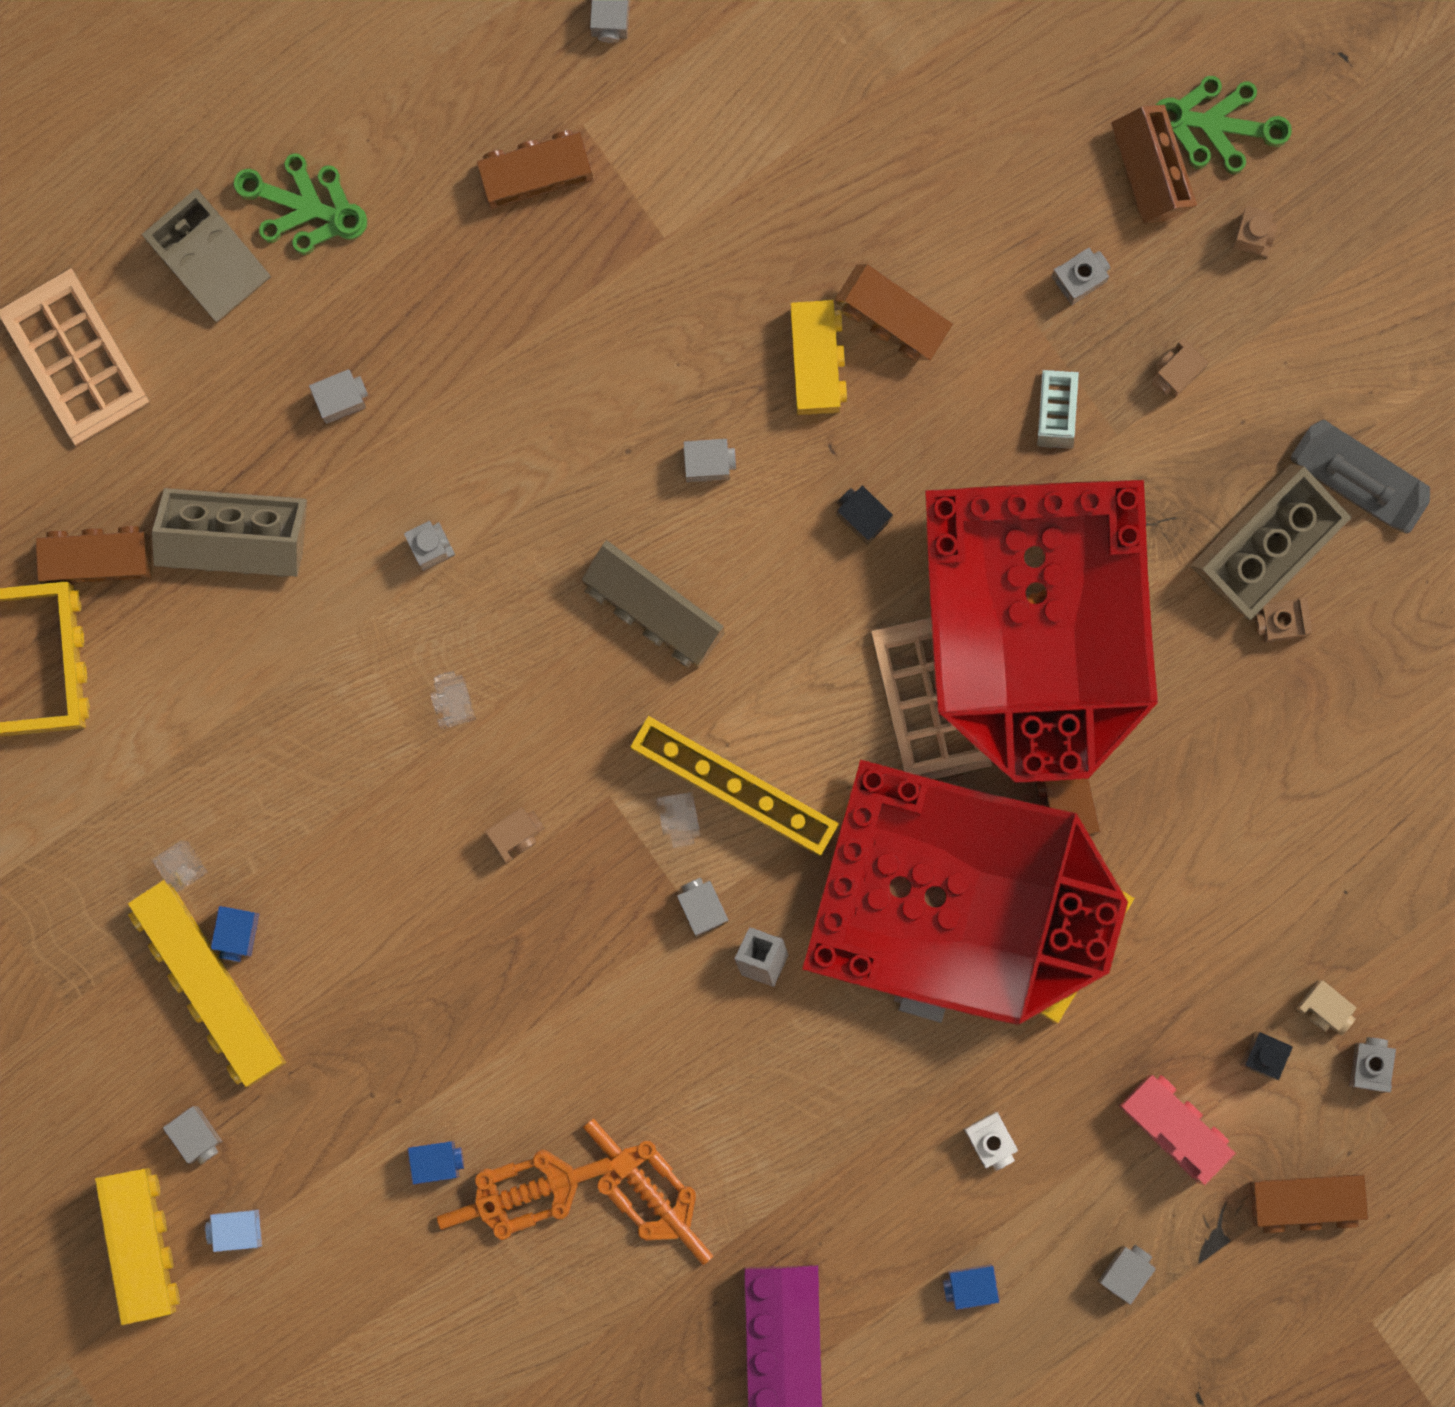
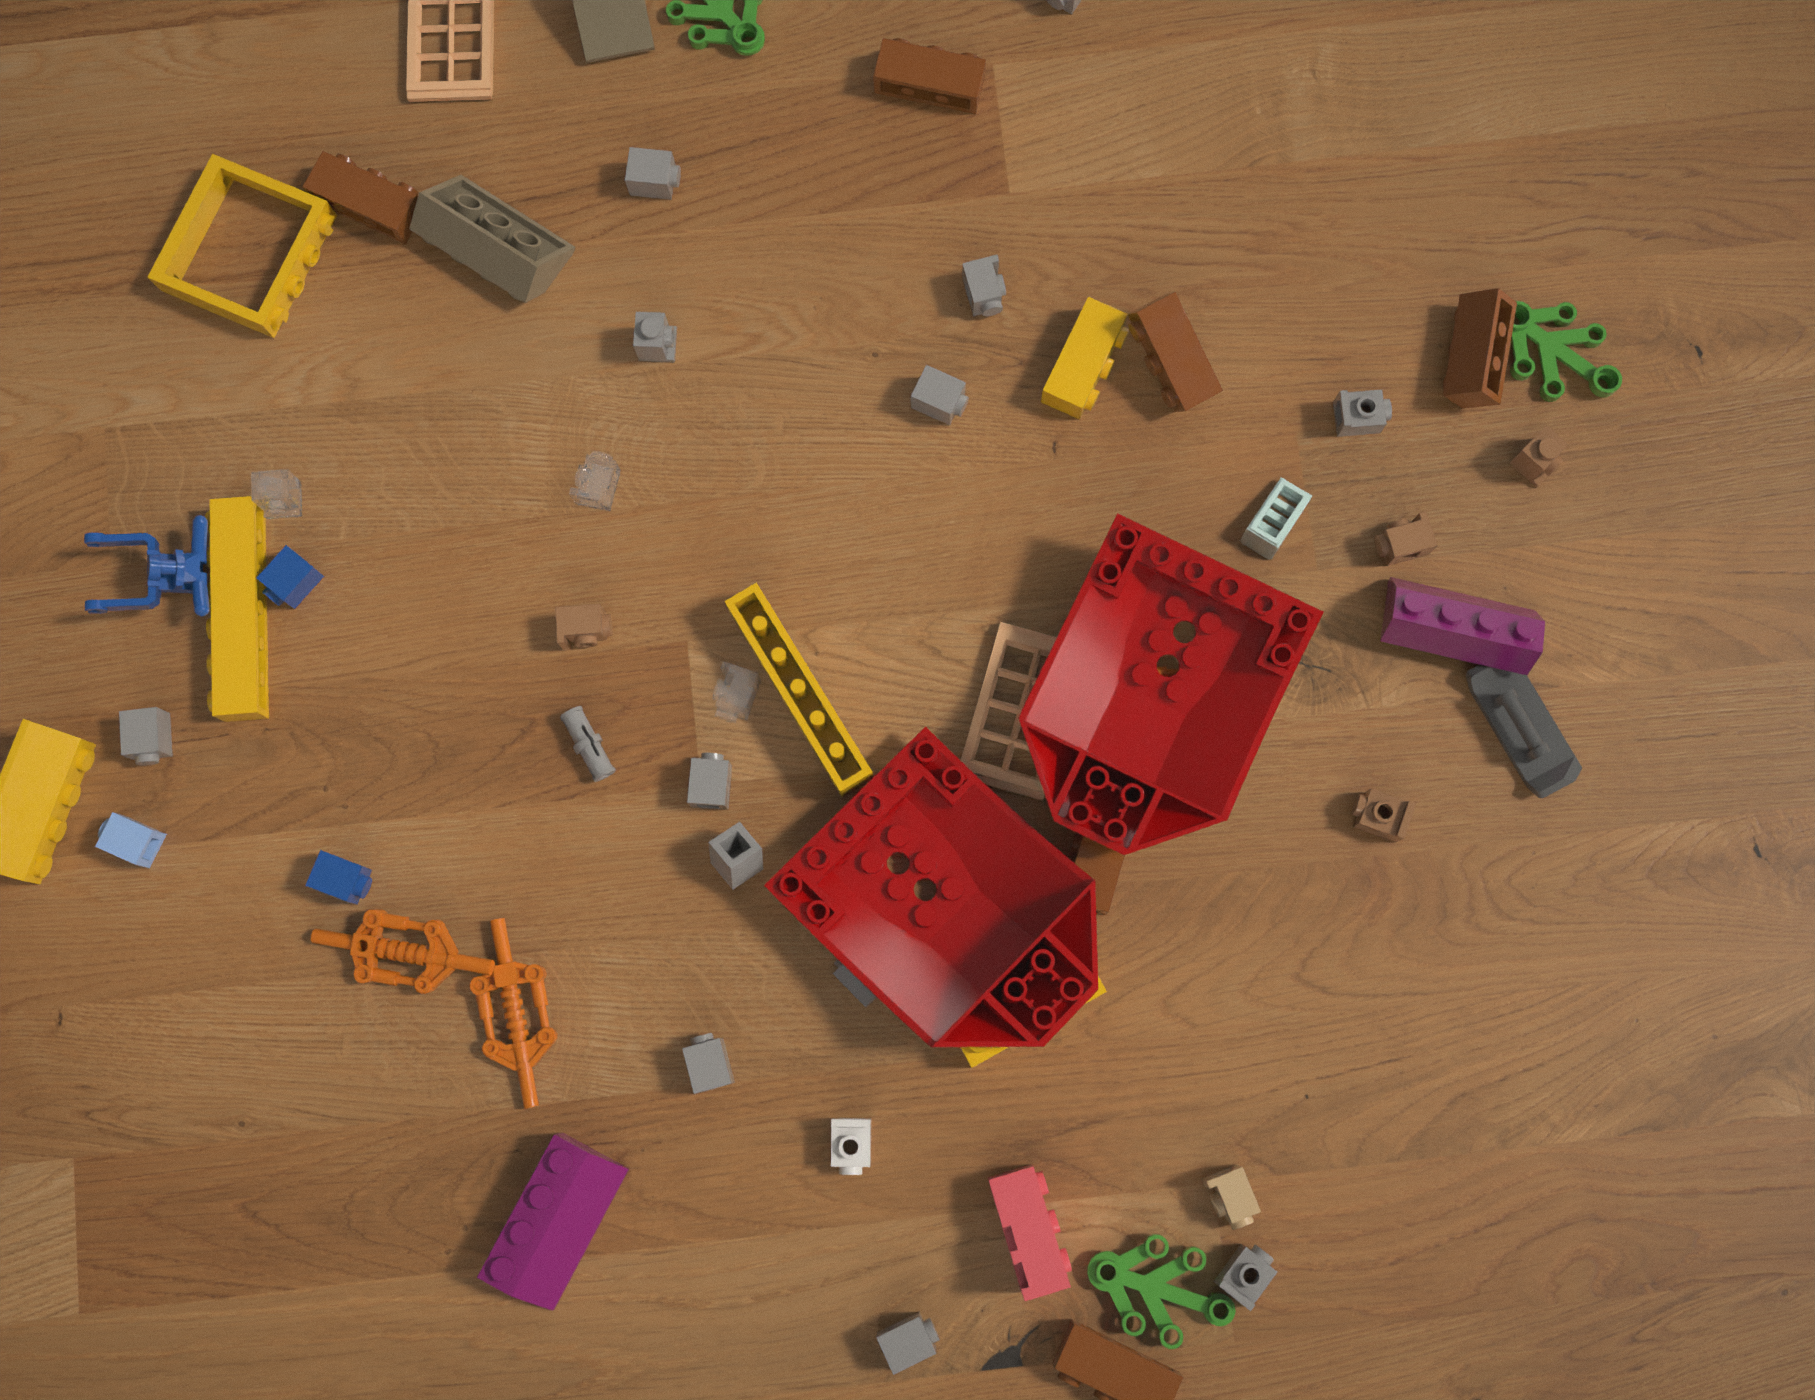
camera: 25 degrees right, 5 degrees down
dark tan slope [582,540,725,668] -> none
black brick [836,485,893,545] -> none
blue brick [943,1264,999,1310] -> none
dark tan slope [1190,464,1352,620] -> none
black brick [1240,1032,1293,1080] -> none
none -> blue piece [84,515,210,616]
none -> light grey pin [560,706,616,782]
none -> light grey brick [682,1033,735,1094]
none -> light grey brick [962,255,1006,317]
none -> bright green plant [1087,1234,1235,1349]
none -> magenta slope [1380,577,1545,675]

